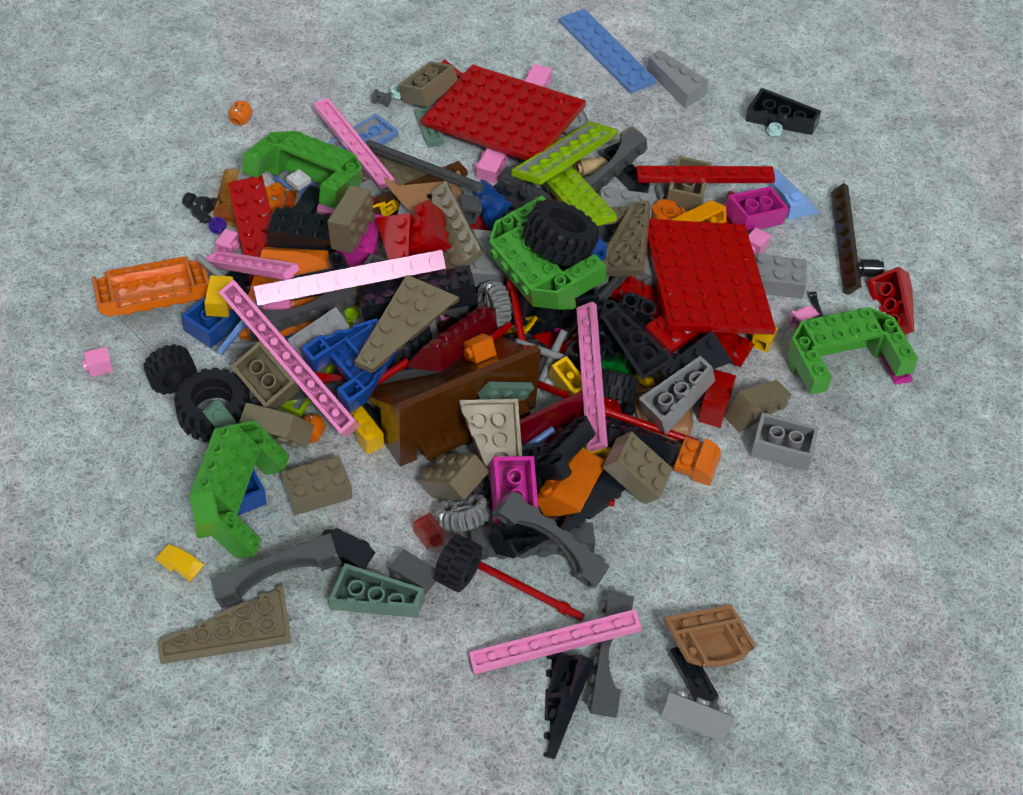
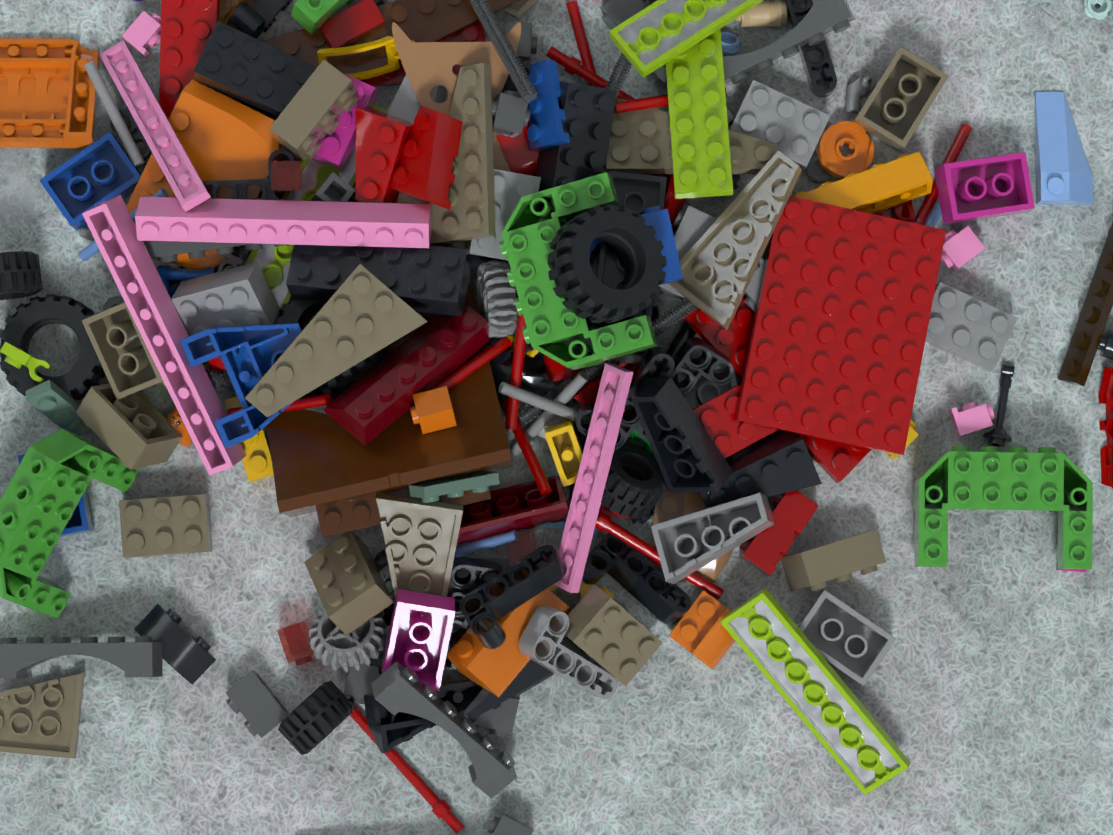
camera: 20 degrees right, 35 degrees up
yellow brick [204,275,233,317] -> none
sand green wedge [329,563,425,618] -> none
red plate [636,166,775,183] -> none
none -> lime plate [0,342,52,383]
none -> clear red brick [271,161,302,191]
none -> light grey beam [519,605,617,699]
none -> lime piece [720,588,911,795]

